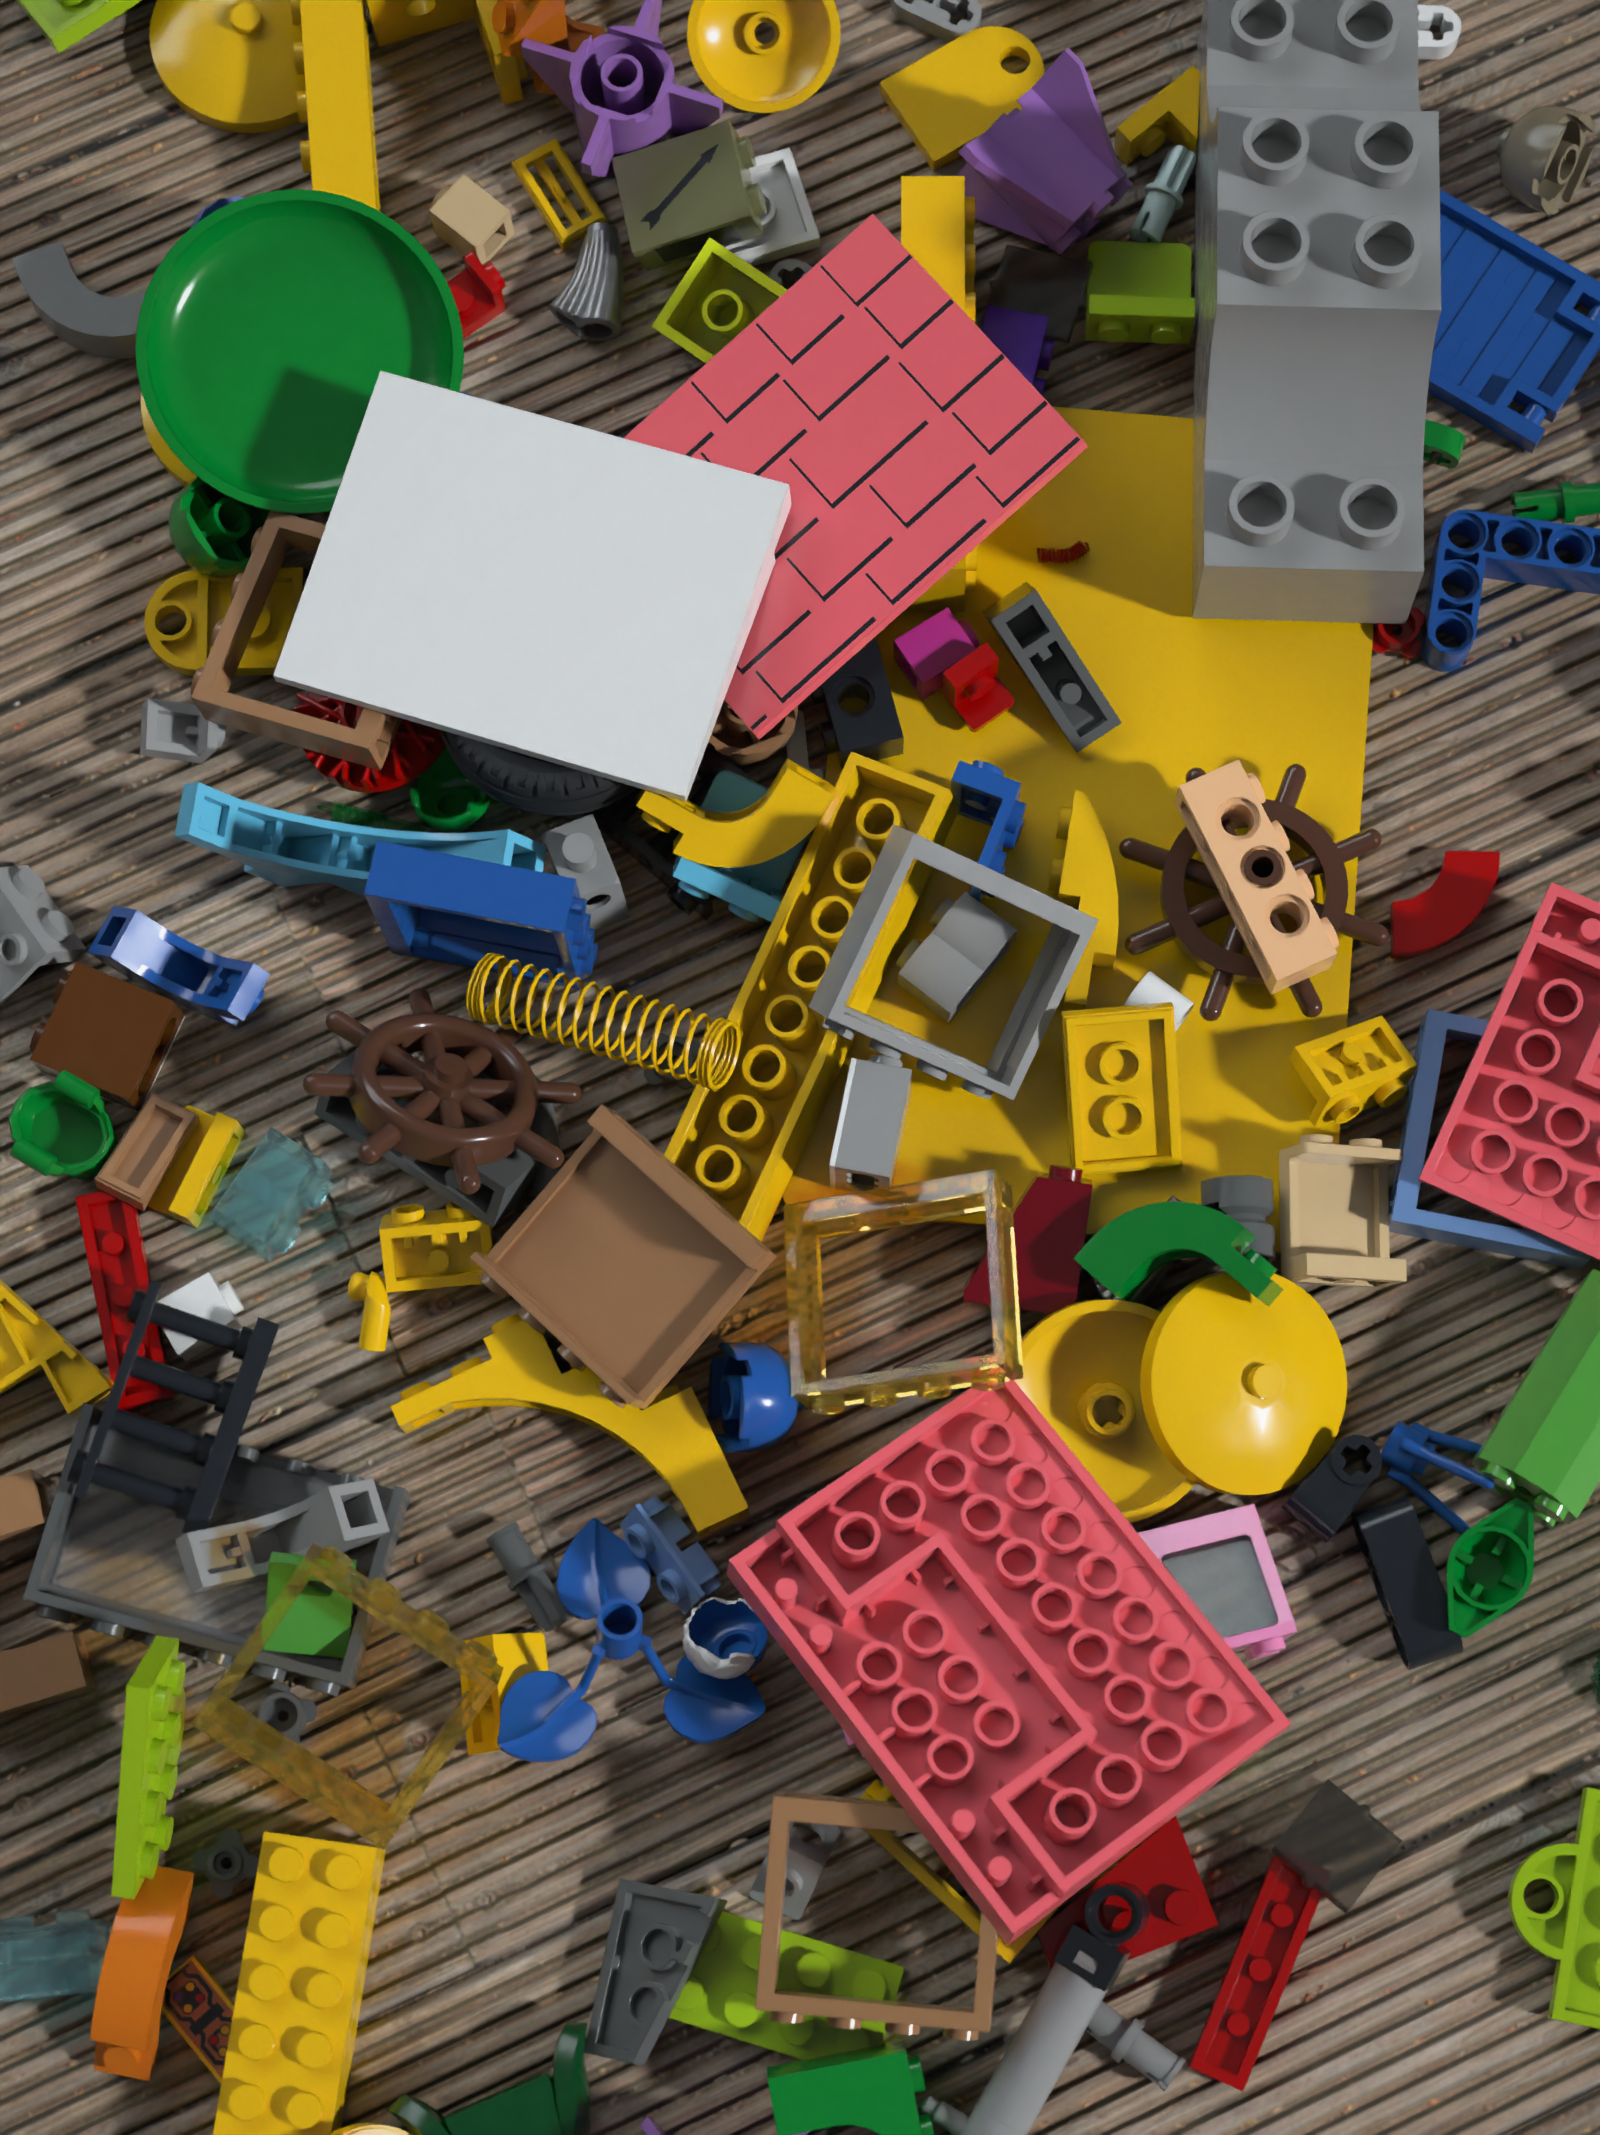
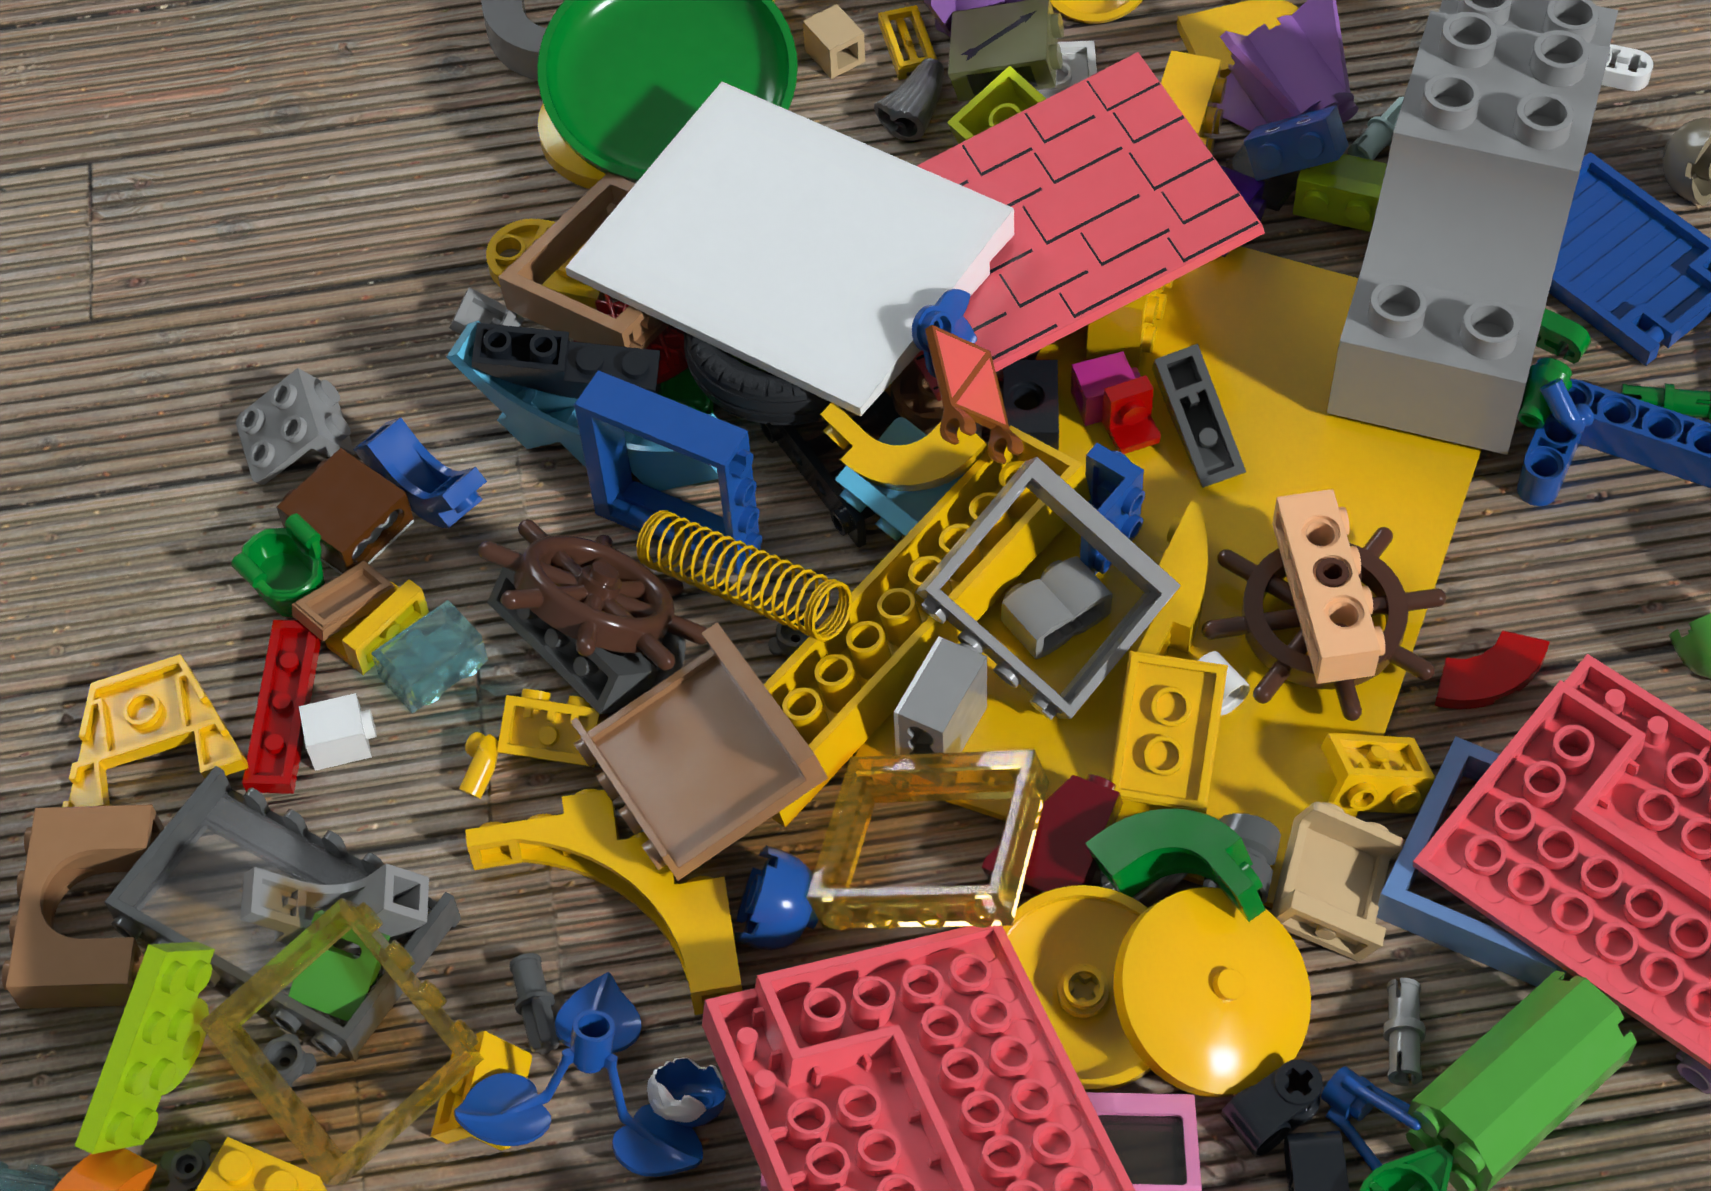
camera: 15 degrees right, 20 degrees down
black fence [67,1280,280,1533] -> none
green cylinder [169,476,270,578] -> none
red bracket [447,251,506,340] -> none
light grey torso [542,814,630,931] -> none
medium blue hinge [620,1495,723,1615] -> none
red leg [1037,540,1090,564] -> none
yellow slope [1114,65,1200,165] -> none
red plate [1372,607,1425,658] -> none
none -> black slope [472,323,660,399]
none -> blue plate [912,289,977,379]
none -> flag [925,325,1024,464]
none -> blue brick [1244,105,1349,181]
none -> light grey pin [1383,978,1426,1086]
none -> green cone [1517,357,1572,429]
none -> blue arm [1540,378,1594,435]

